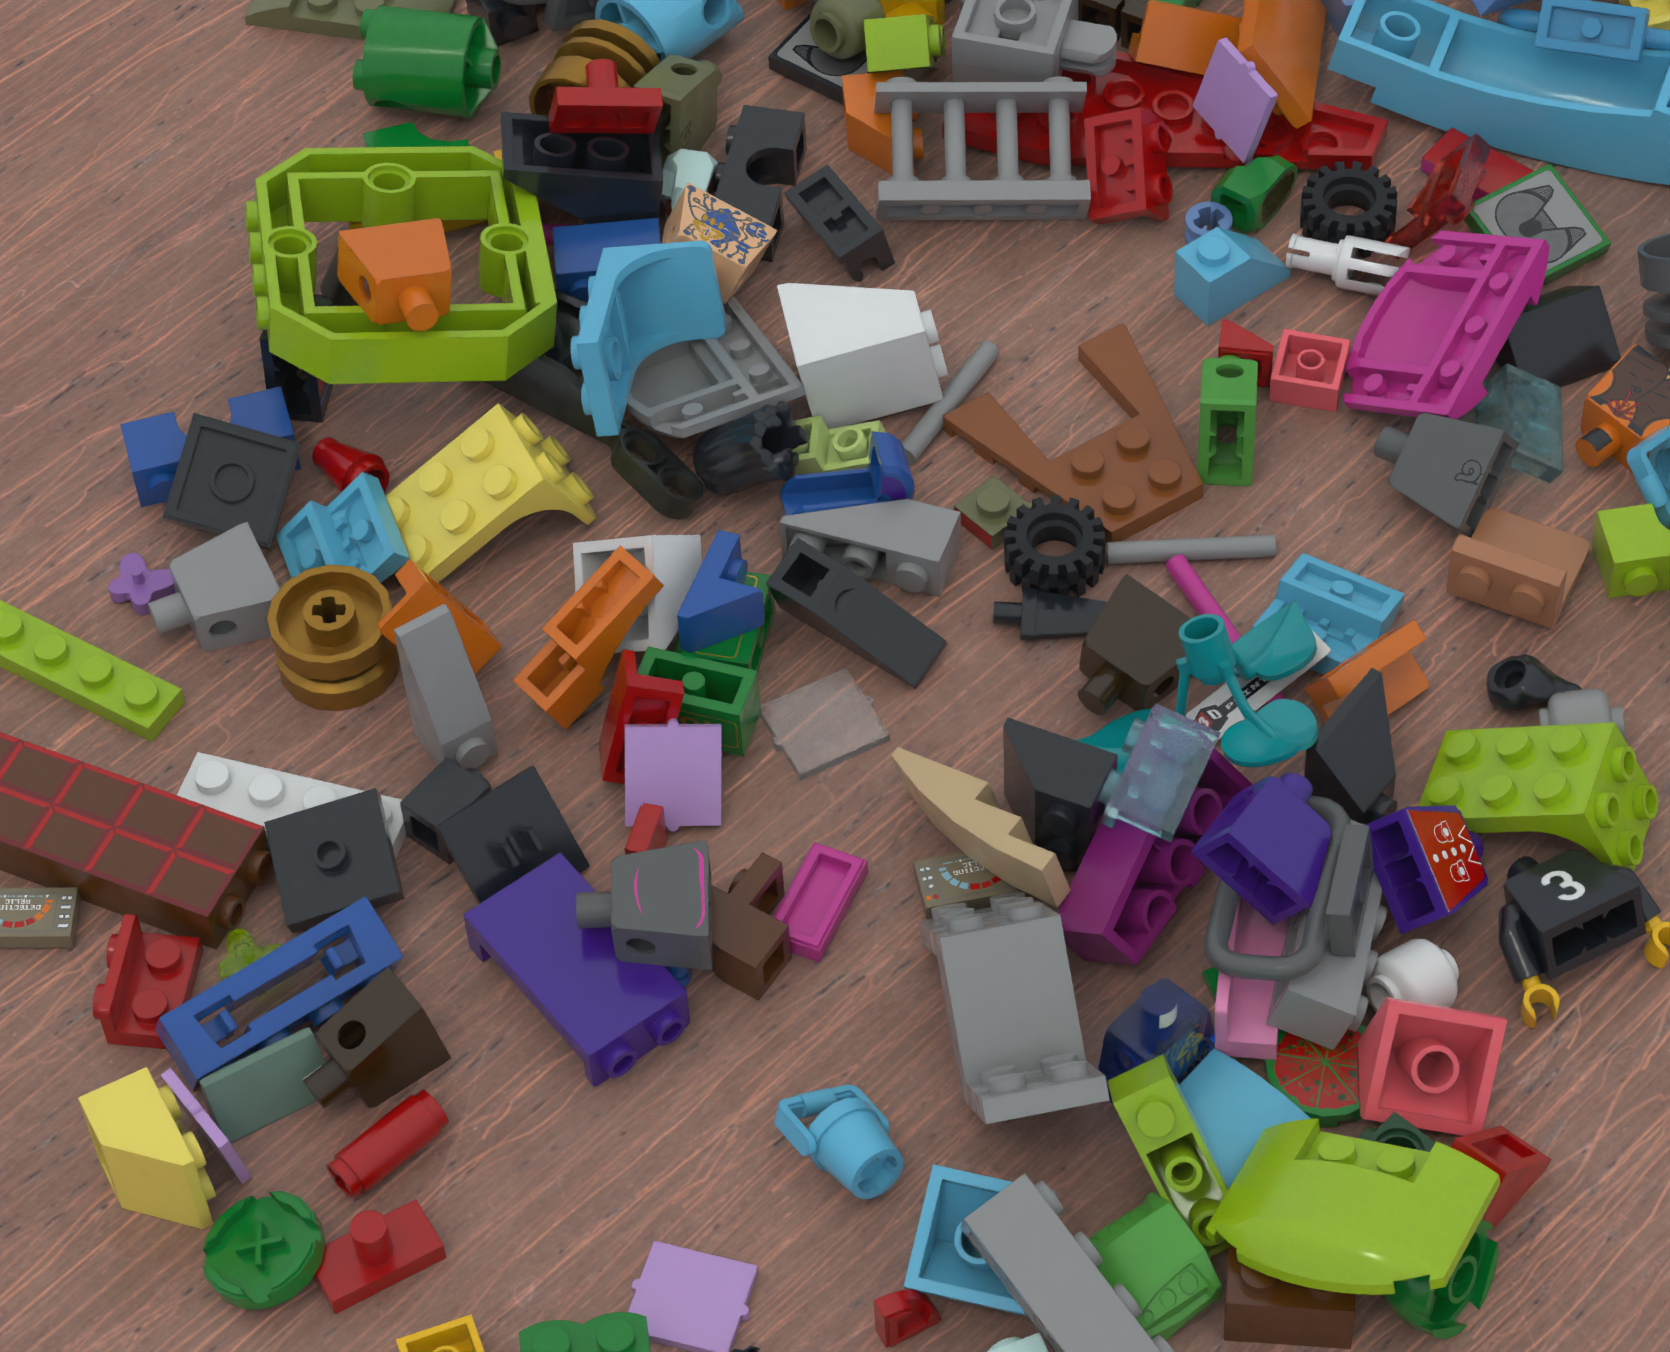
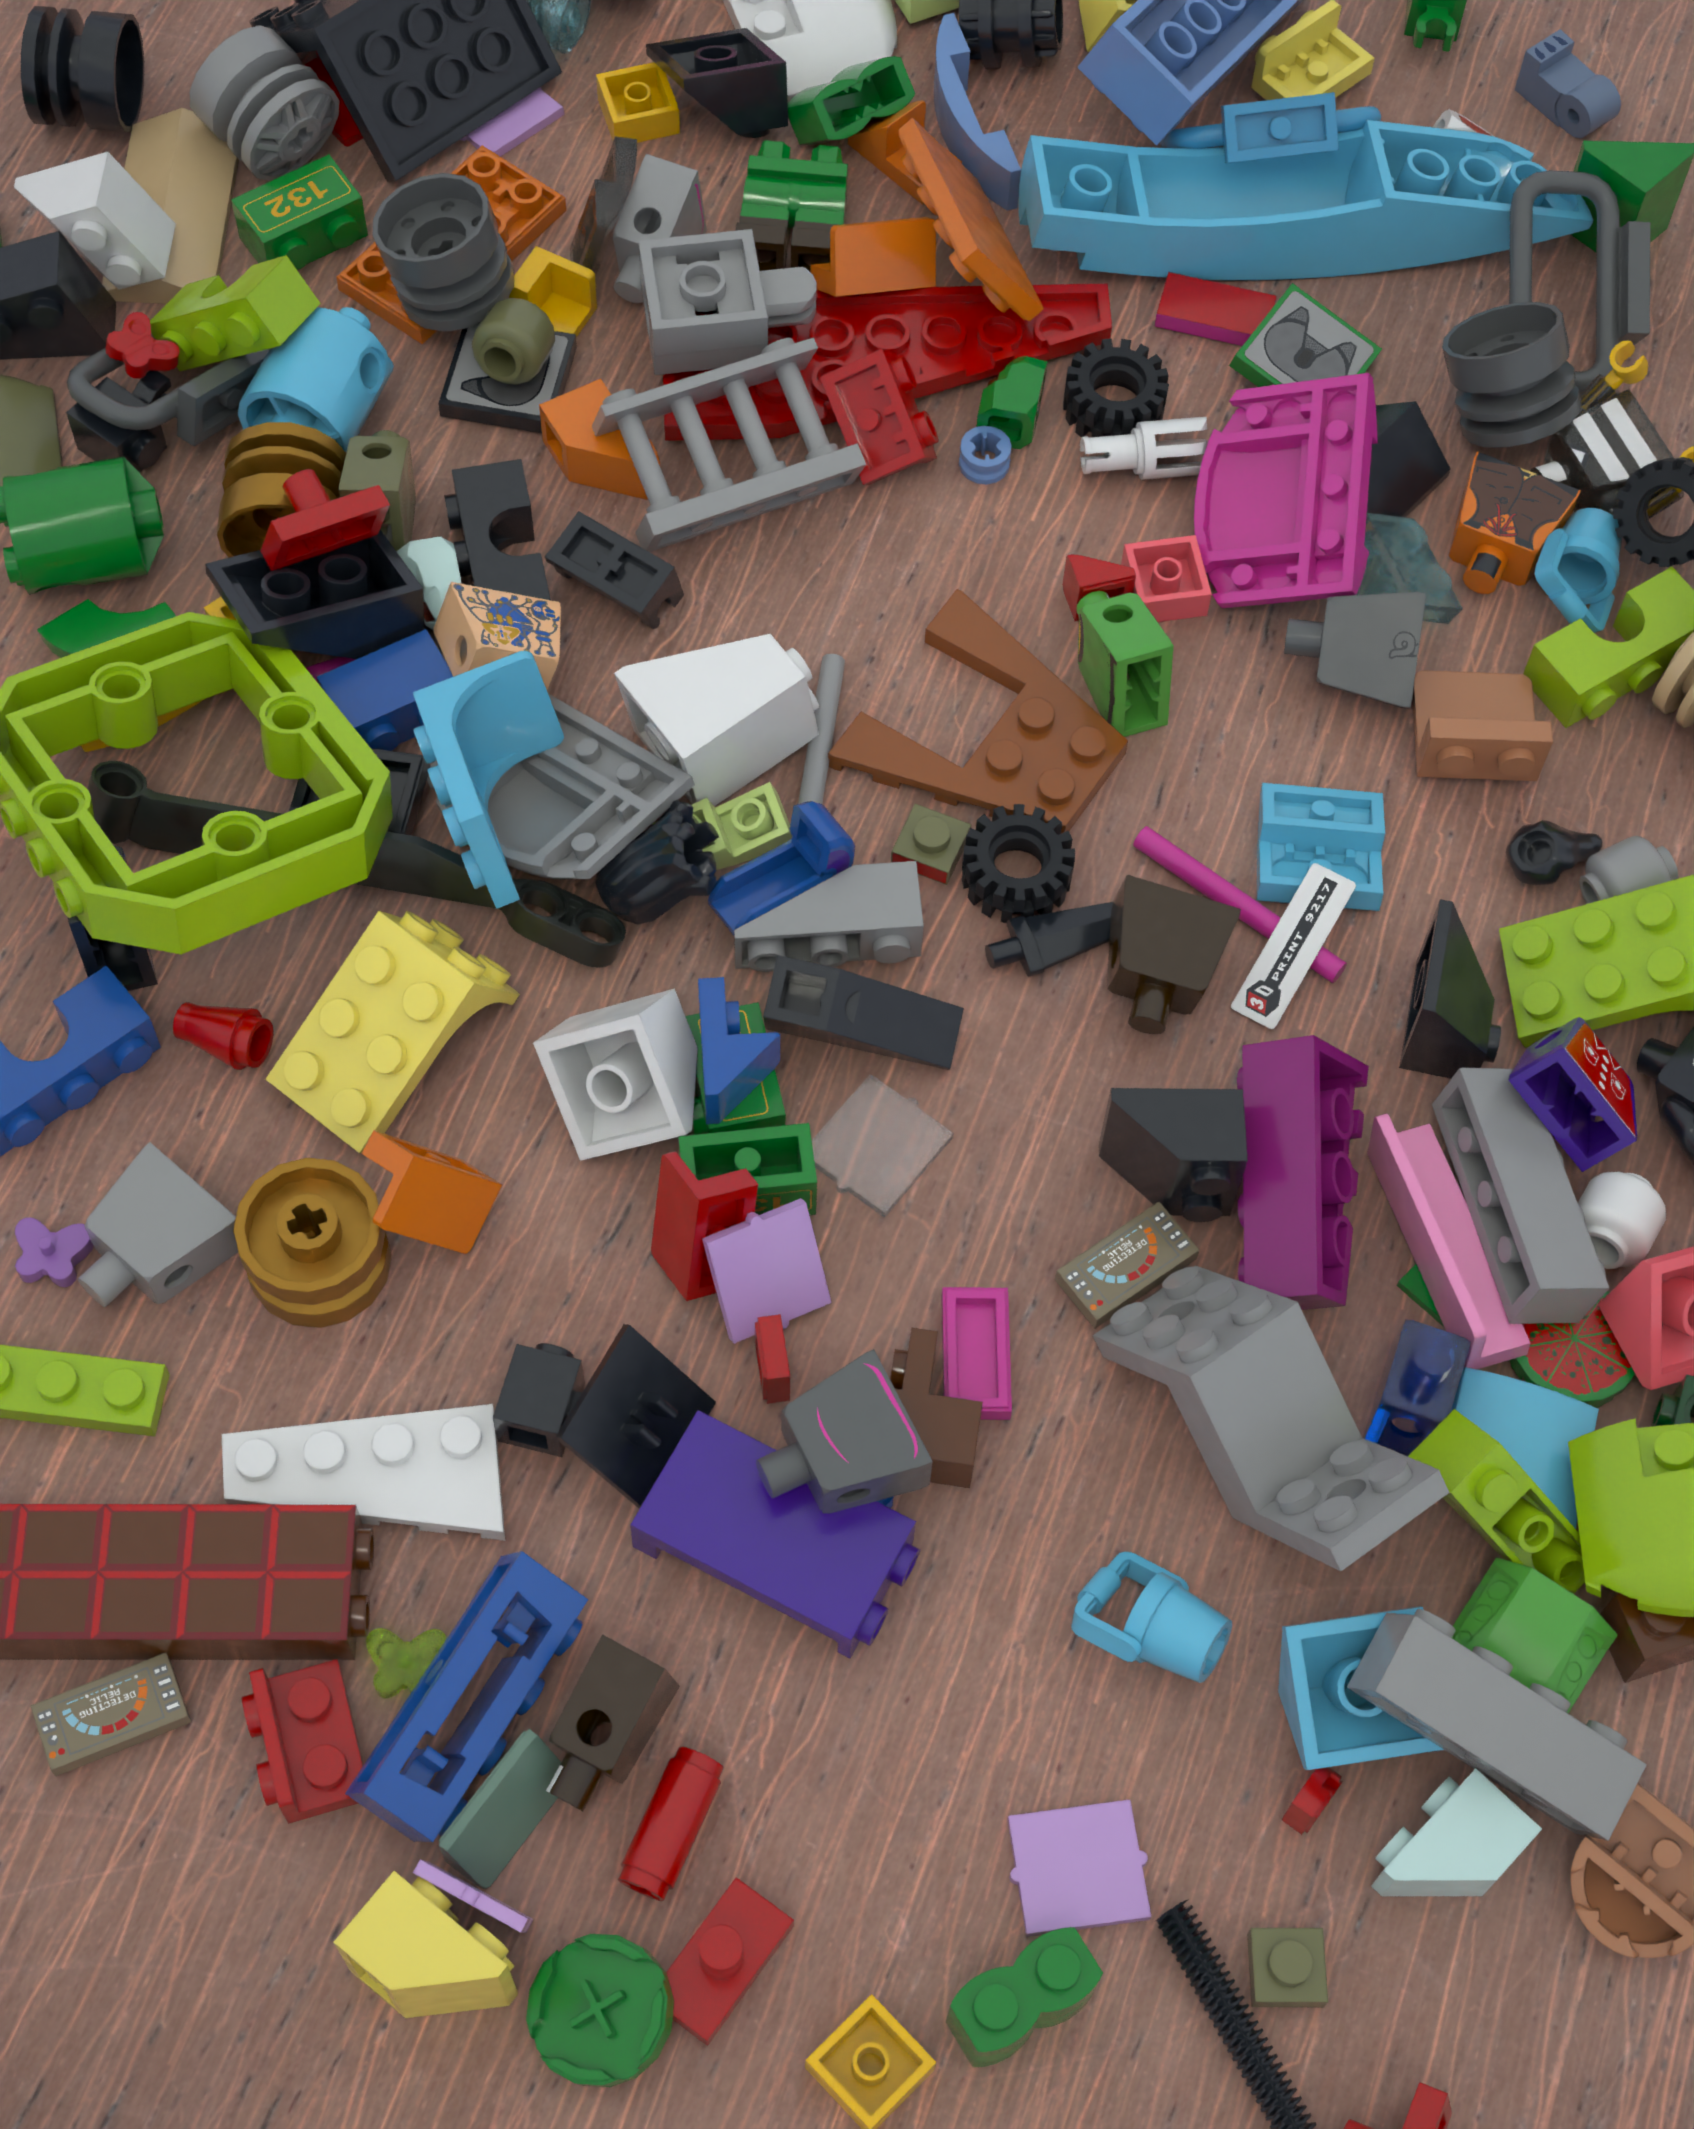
camera: 30 degrees left, 10 degrees up
black tile [163,413,301,551] -> none
black plate [264,788,405,933] -> none
medium azure slope [275,472,410,583] -> none
orange torso [337,218,452,331] -> none
light grey slope [394,603,498,769] -> none
orange slope [512,545,664,730] -> none
lime slope [864,14,946,73] -> none
tan slope [891,747,1071,908] -> none
teal plant [1076,600,1319,777] -> none
clear light blue bracket [1098,703,1221,842] -> none
light grey bar [1107,534,1276,564] -> none
medium azure slope [1174,227,1291,326] -> none
dark purple torso [1191,773,1332,925] -> none
lavender piece [1193,38,1278,163] -> none
dark grey bar [1204,795,1375,981] -> none
orange panel [1304,619,1430,722] -> none
clear red wing [1385,133,1491,259] -> none

